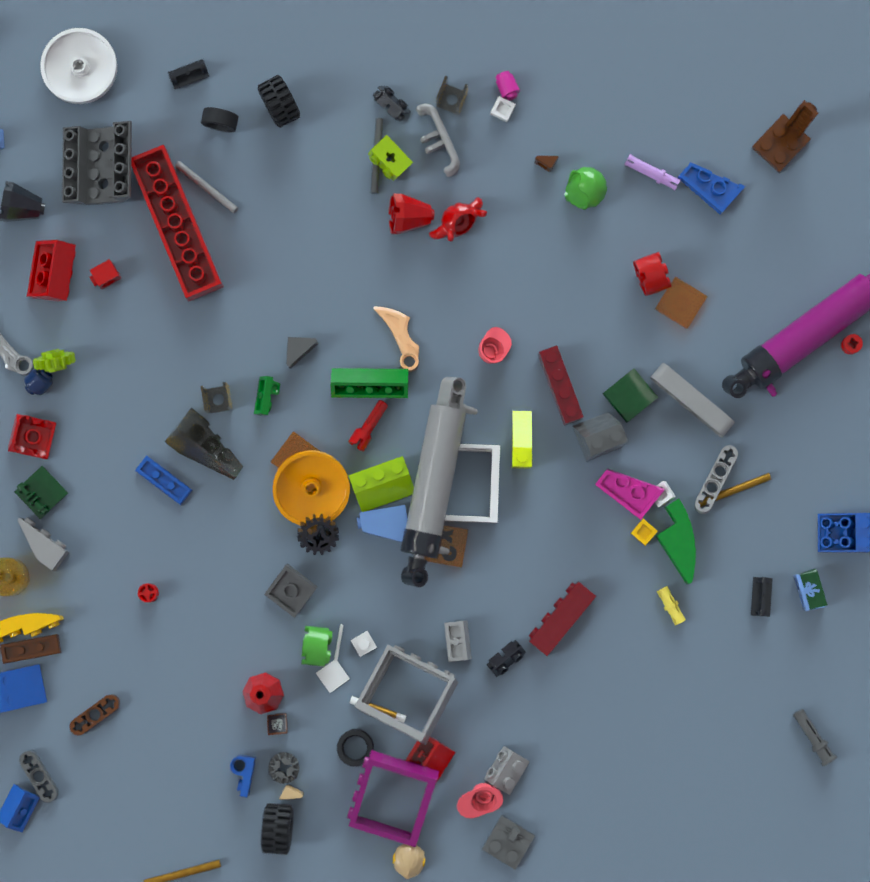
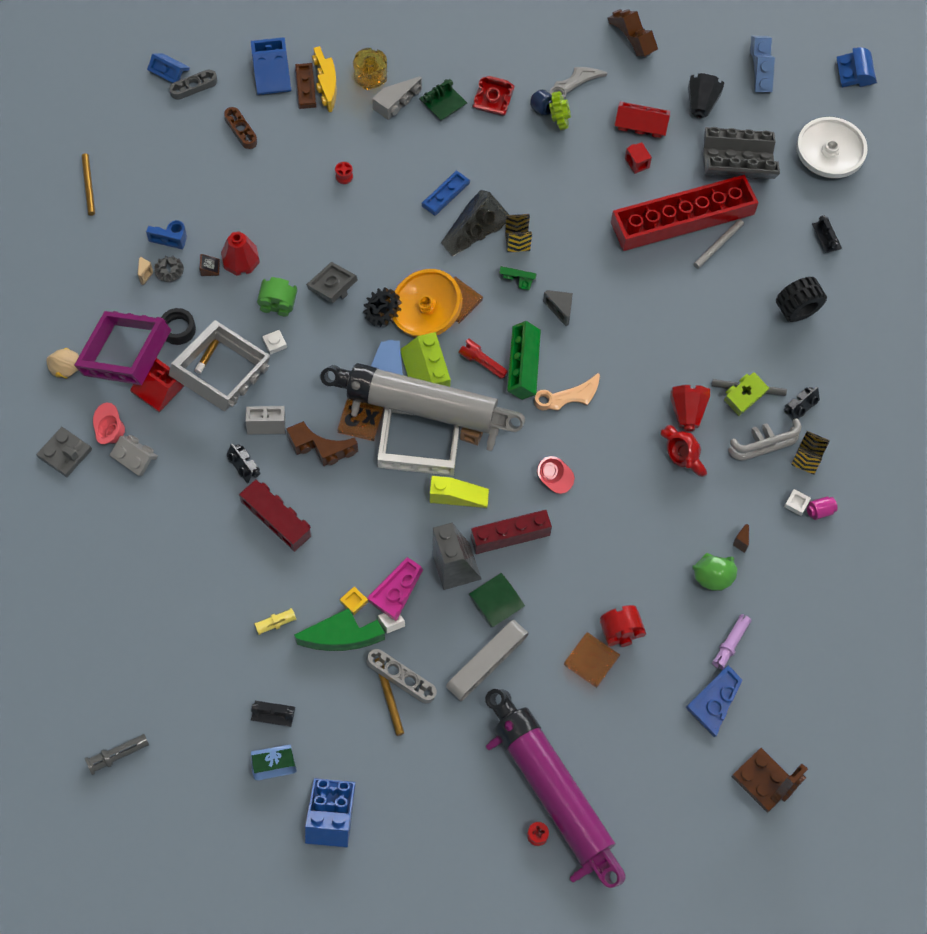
camera: 90 degrees right, 20 degrees down
black tyre [201,107,239,132] -> none
black tyre [261,803,293,855] -> none
white piece [316,624,350,693] -> none
none -> reddish brown arch [286,421,358,466]

